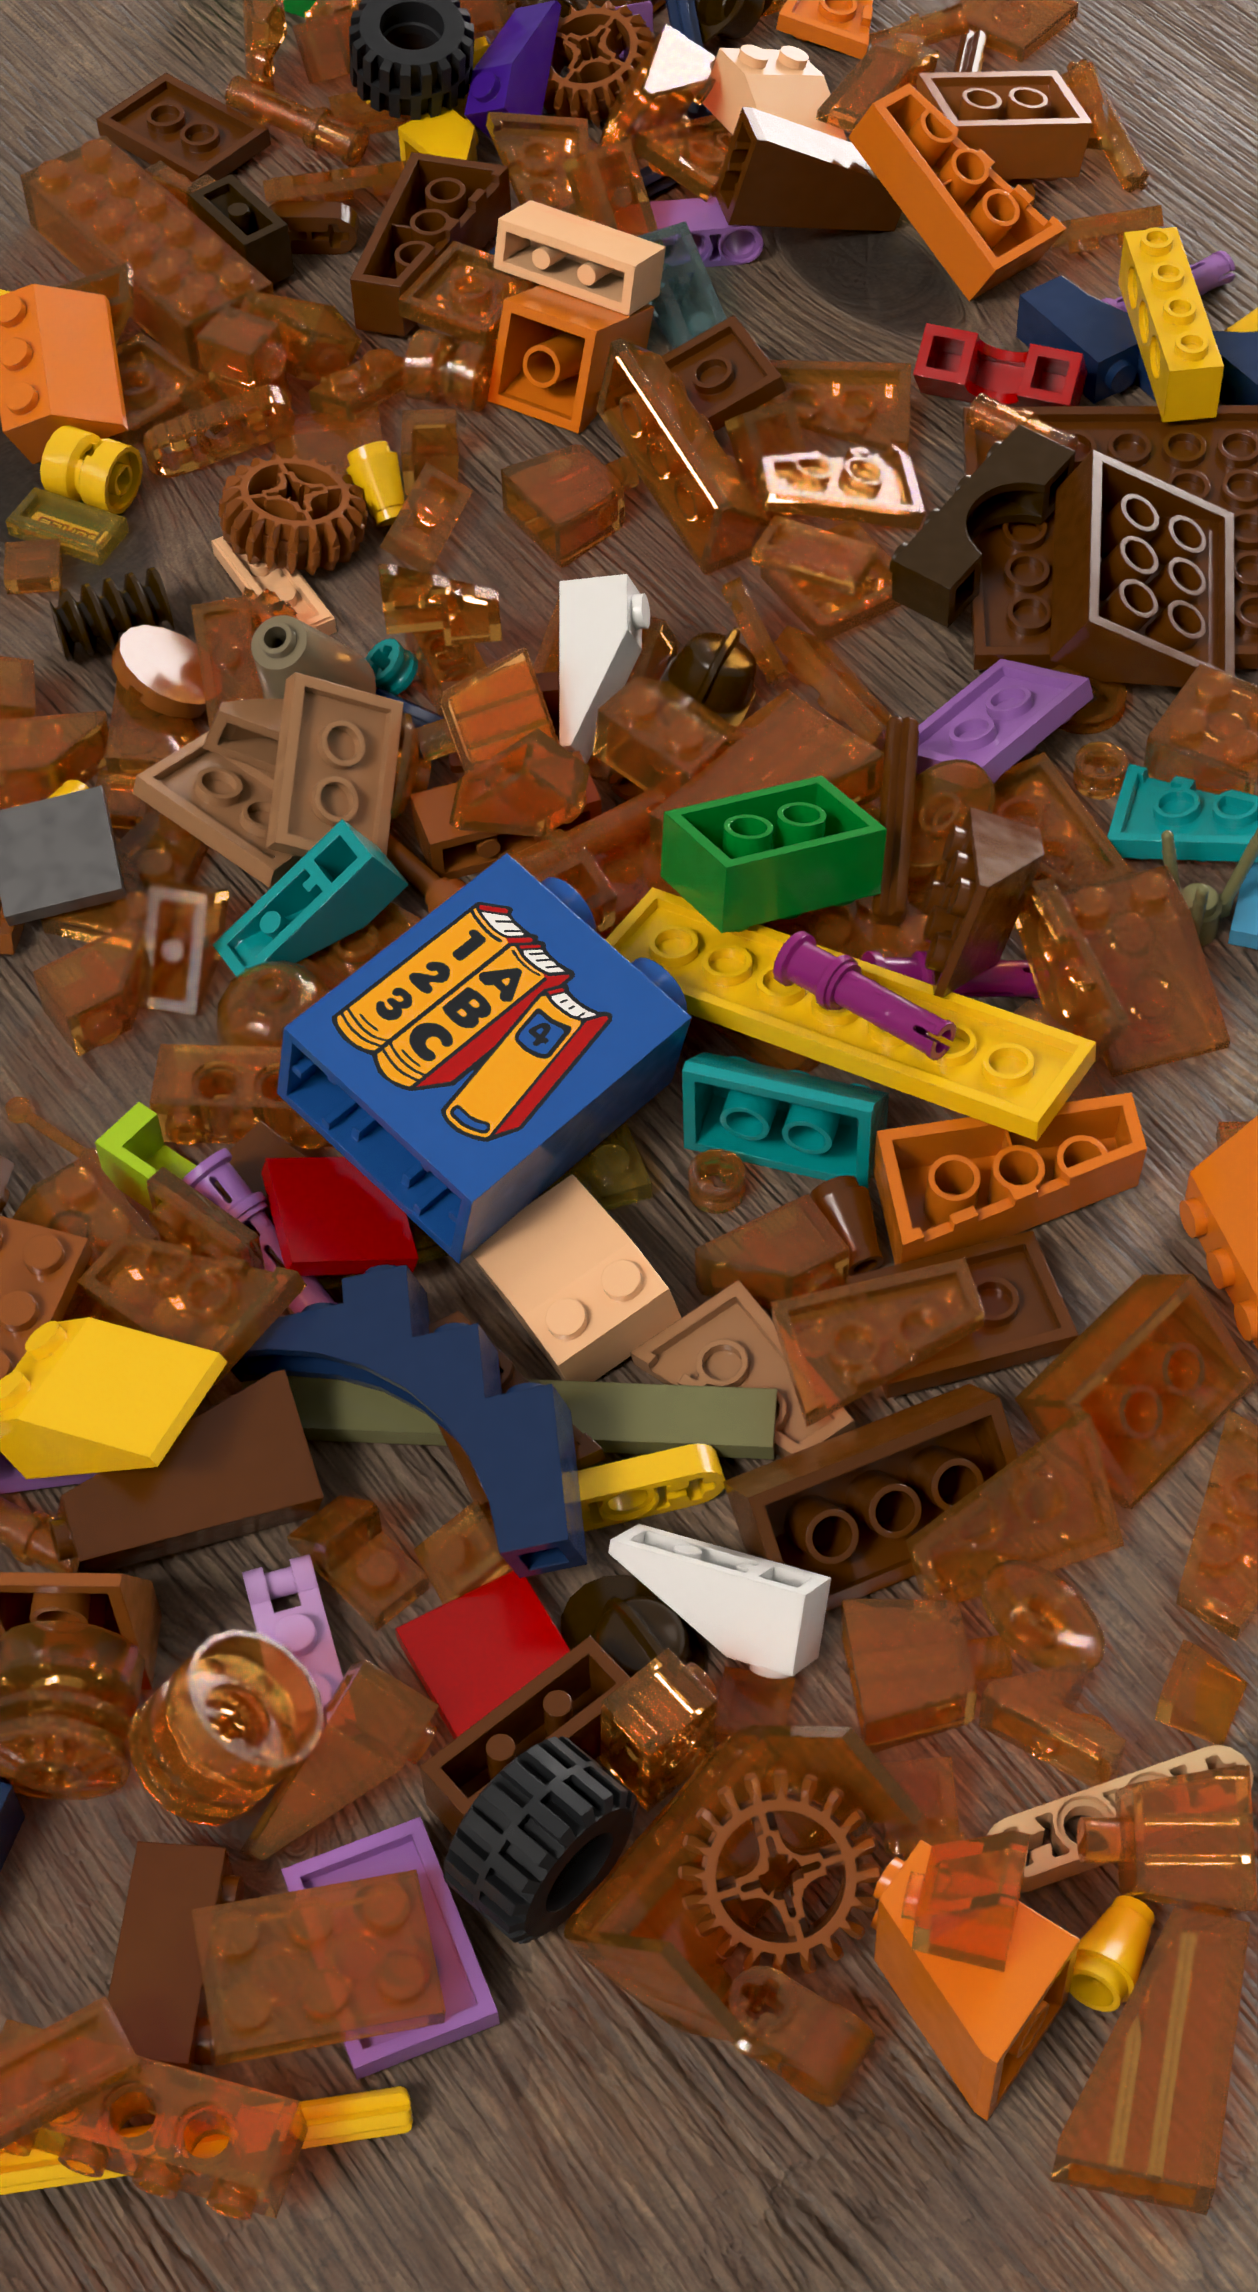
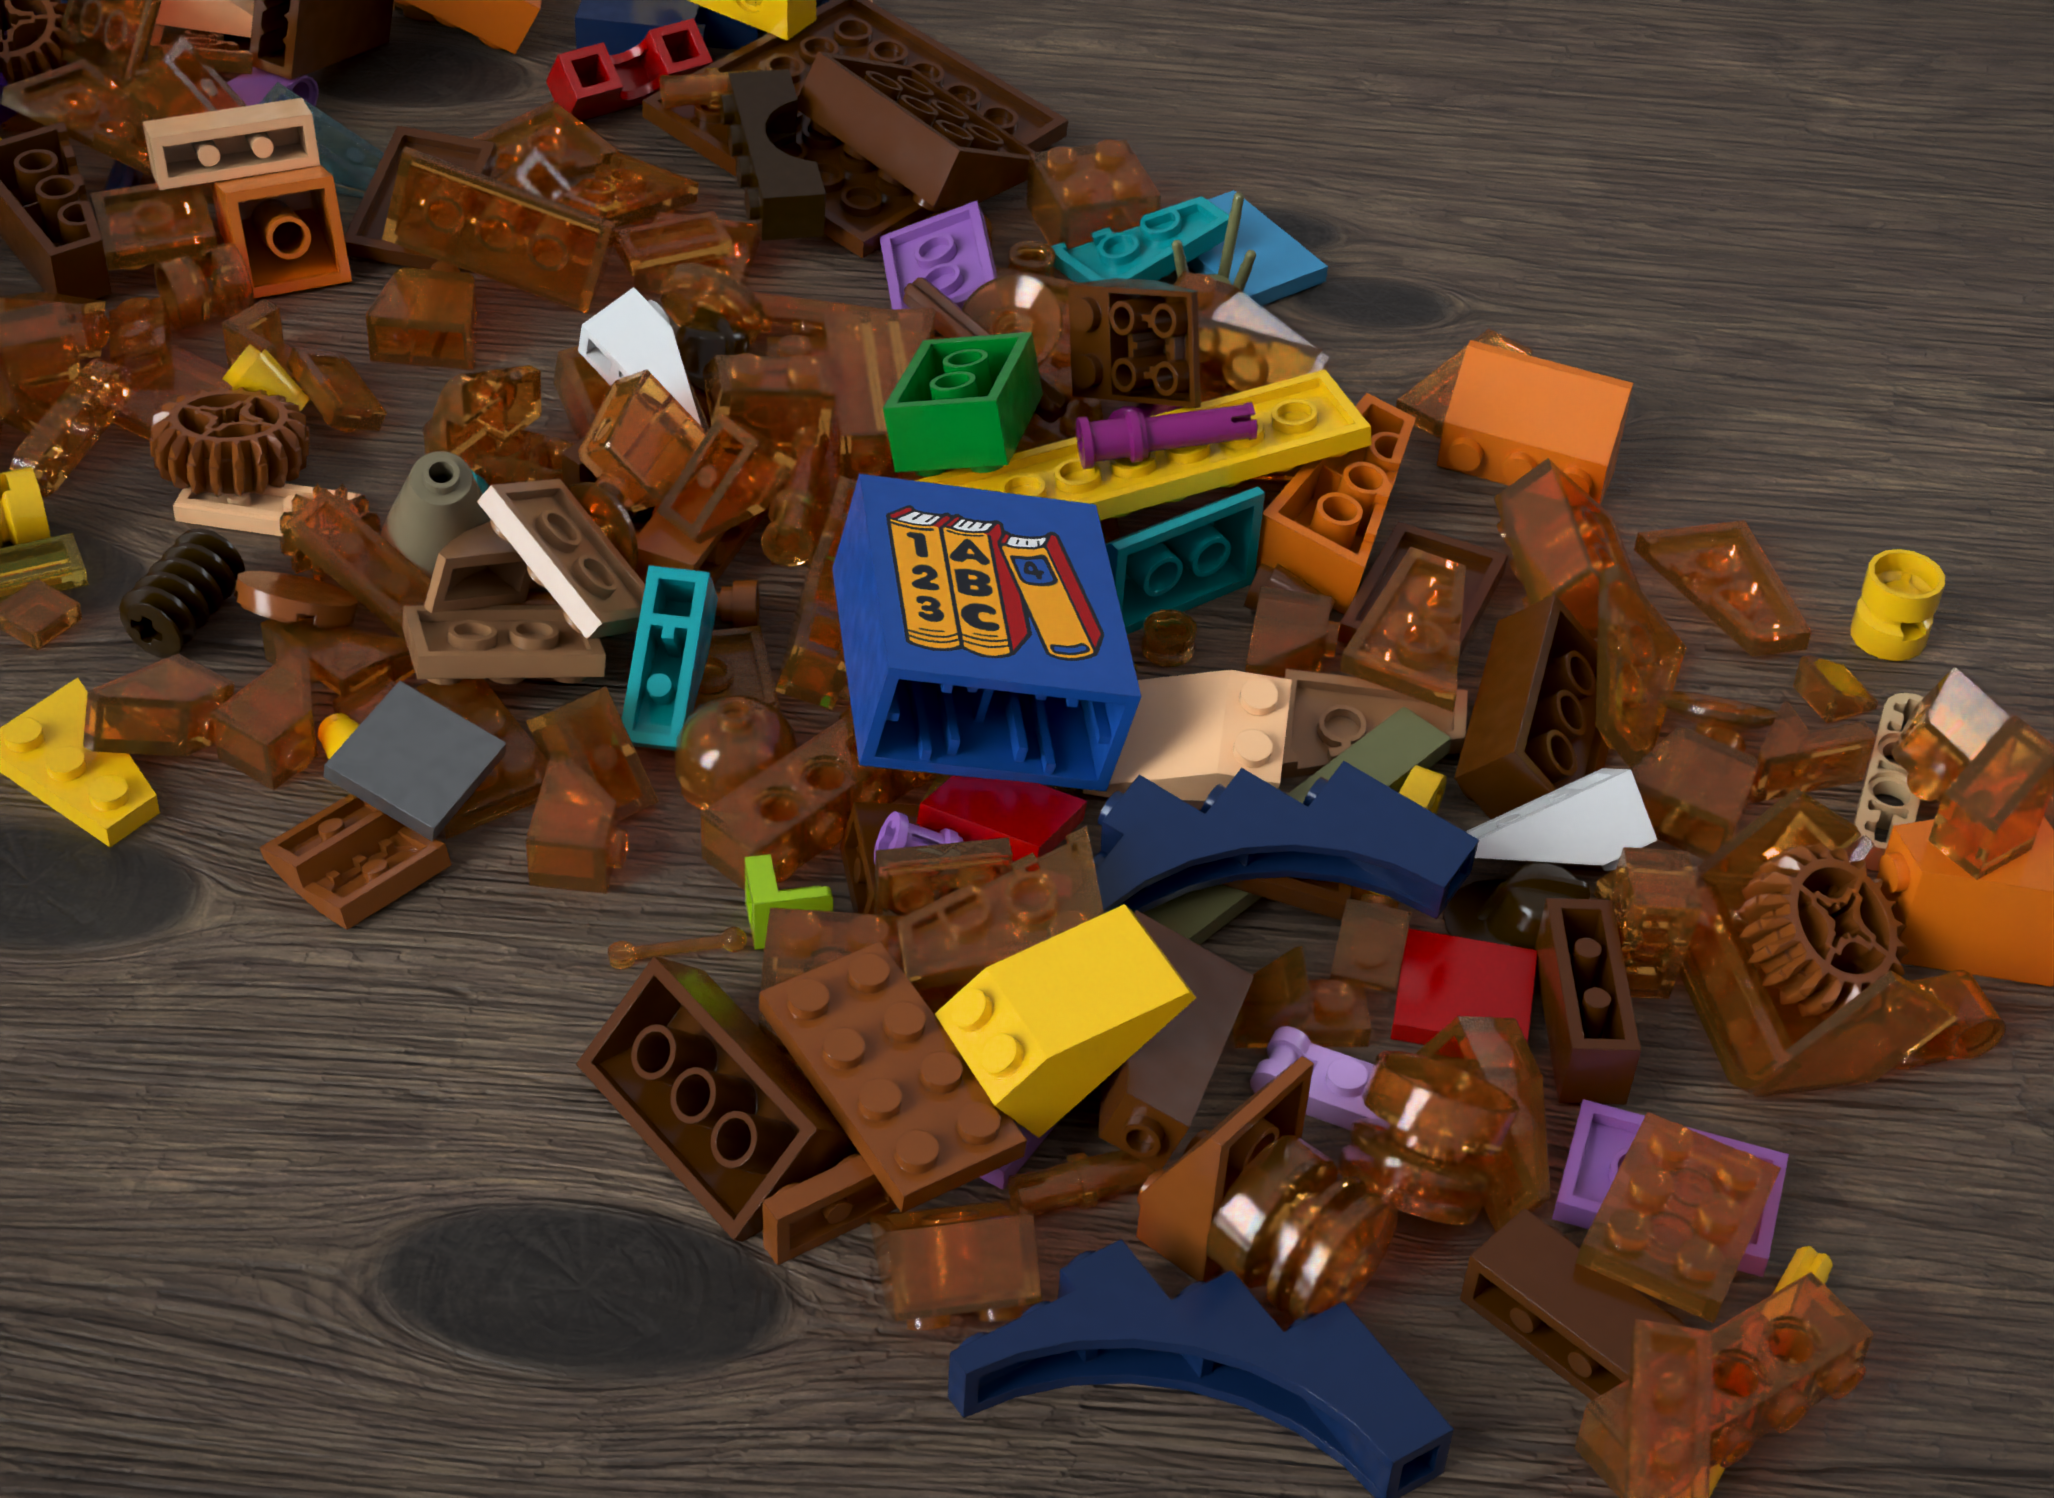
camera: 55 degrees left, 10 degrees down
black tyre [443,1736,638,1944] -> none

